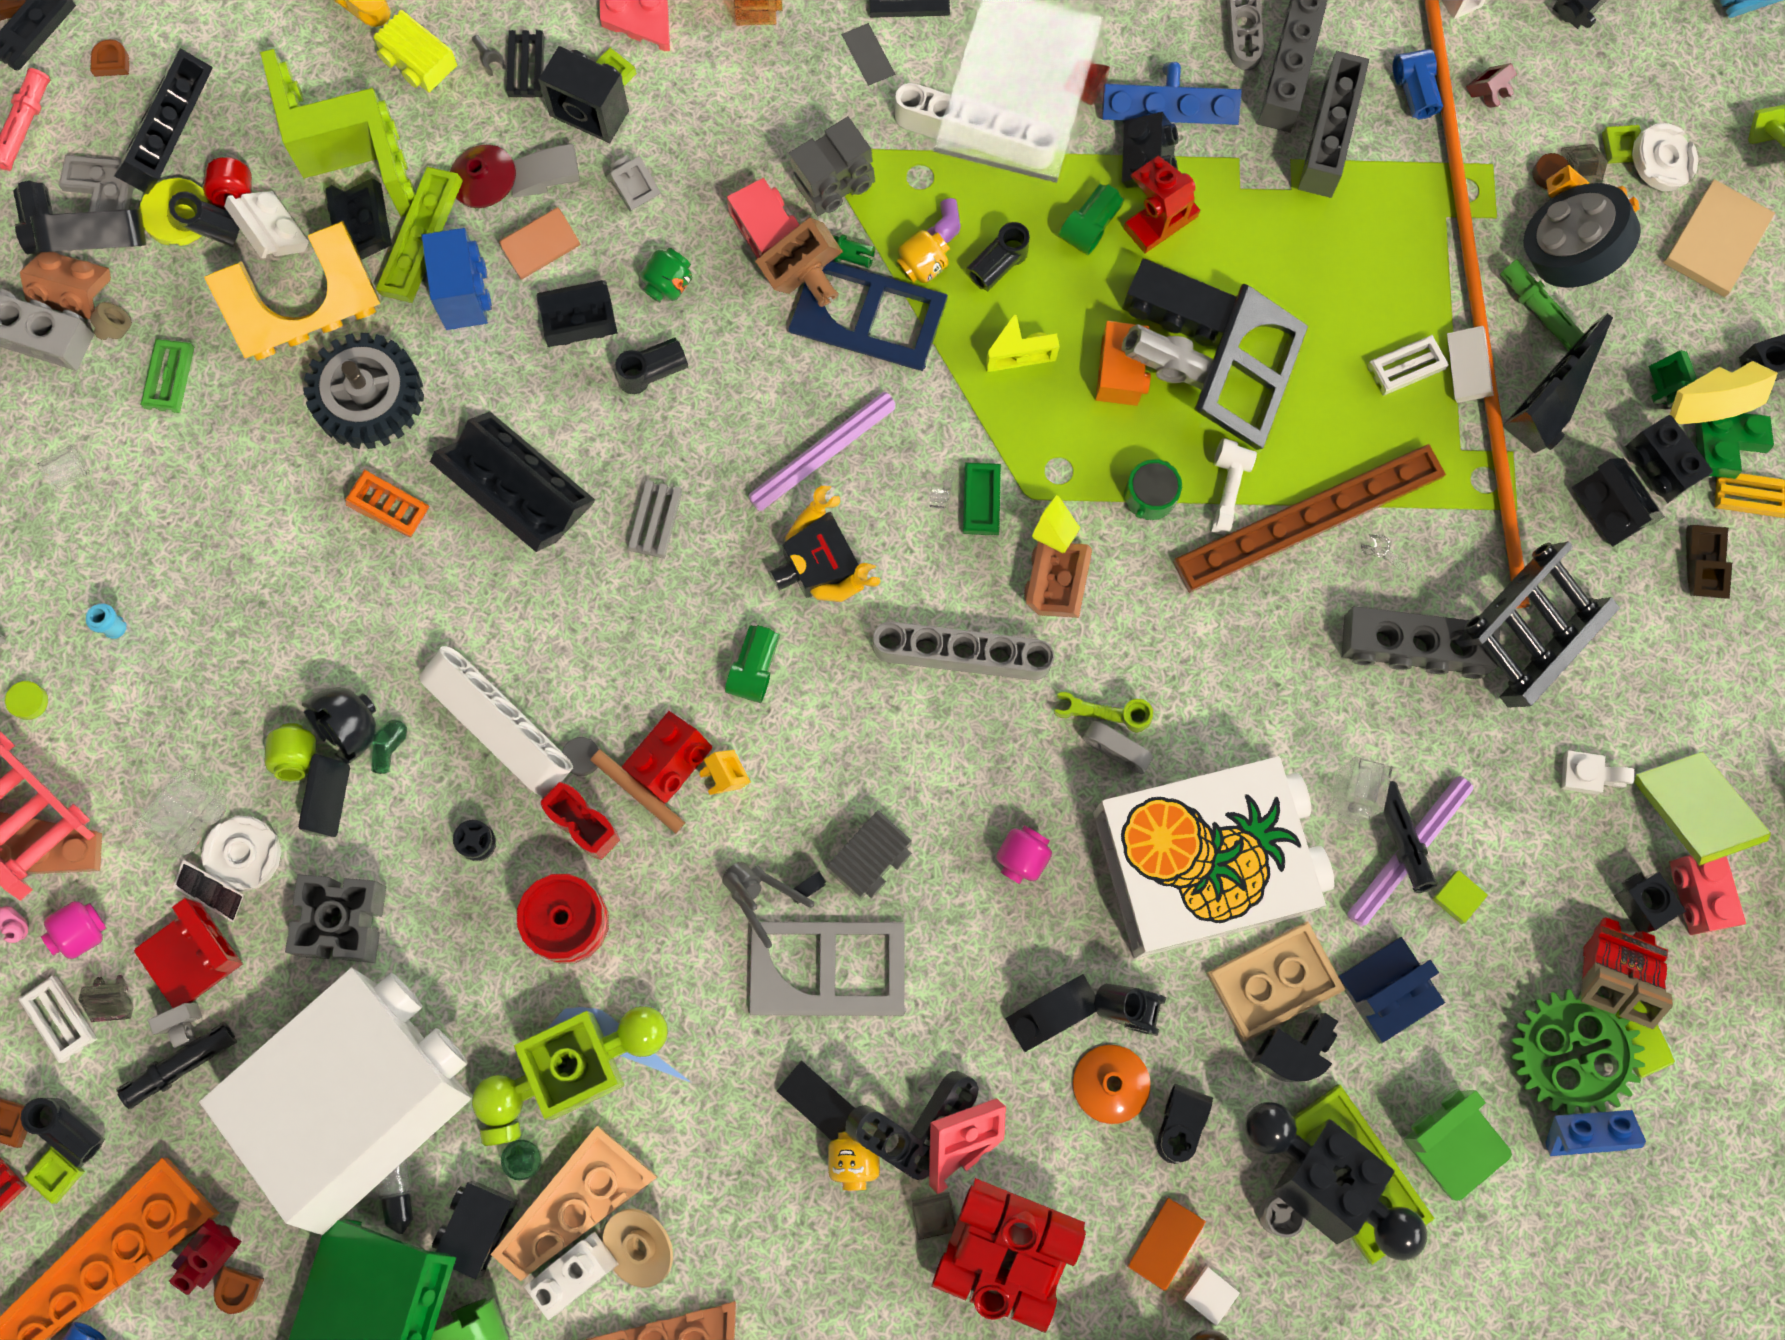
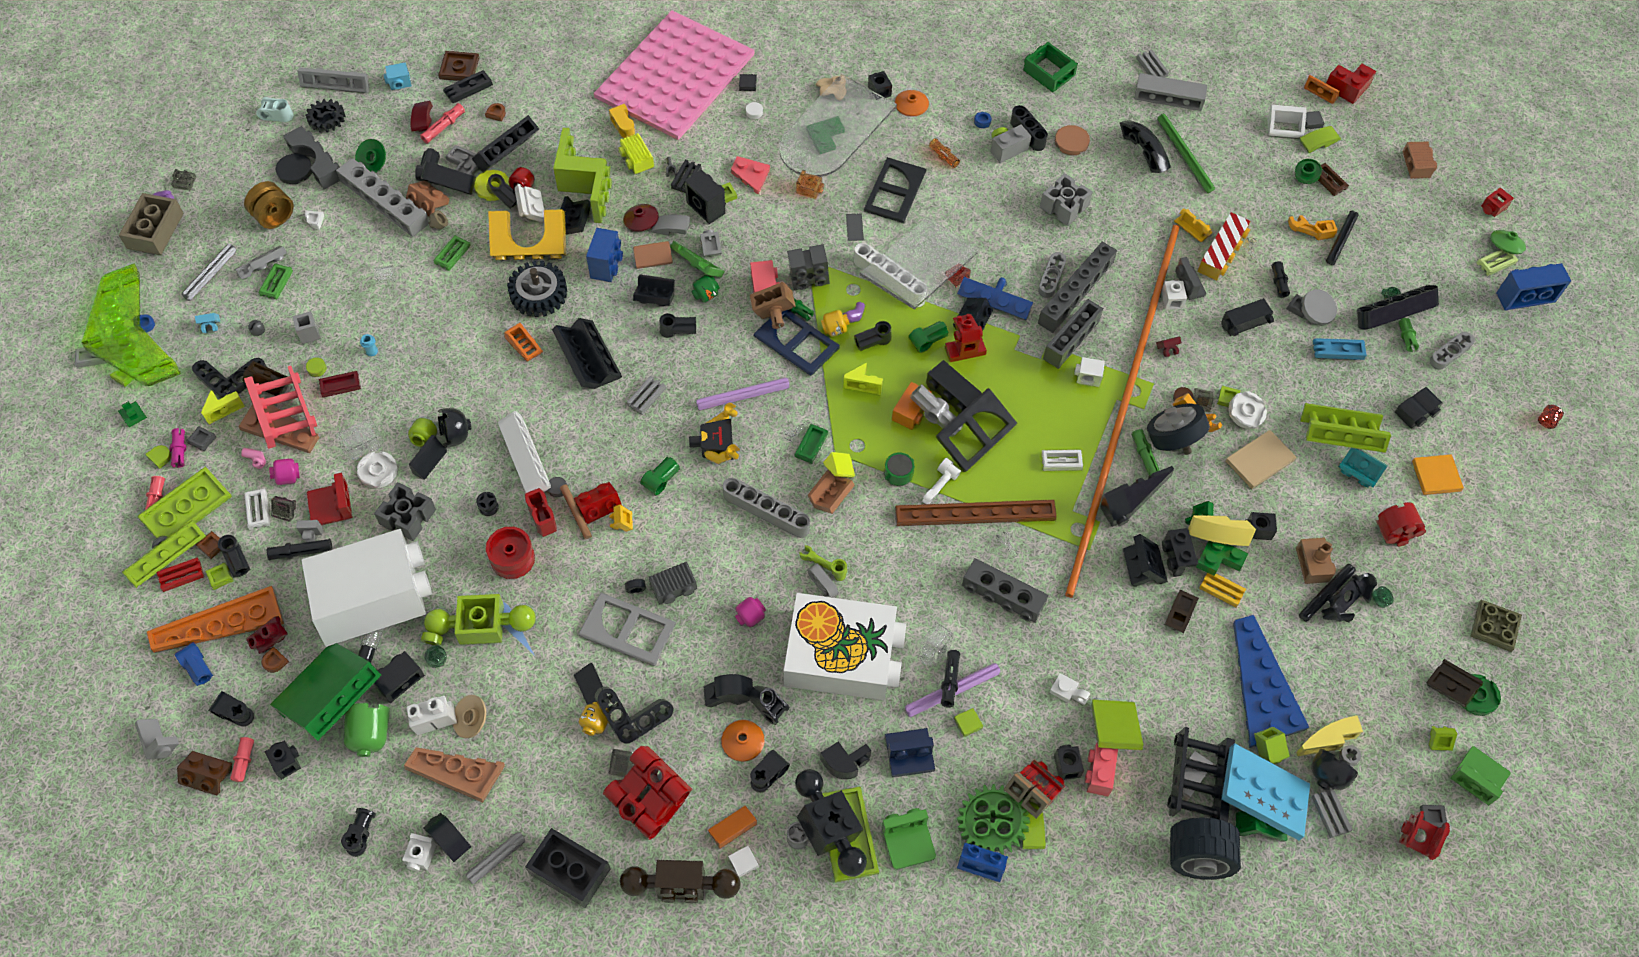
camera: 25 degrees right, 15 degrees down
sticker [173,859,244,923] -> none
clear green arm [371,719,408,774] -> none
lime plate [376,167,463,303] -> none
light nougat wing [490,1126,658,1281] -> none
dark grey plant [722,862,815,948] -> none
coral wing [929,1098,1006,1194] -> none
tan tile [1206,921,1345,1042] -> none
blue piece [1392,49,1443,120] -> none
white tile [1447,326,1494,403] -> none
black fence [1455,541,1620,708] -> none
none -> dark red tile [319,371,361,398]
none -> bright green wing [670,241,725,277]
none -> white brick [1074,357,1105,387]

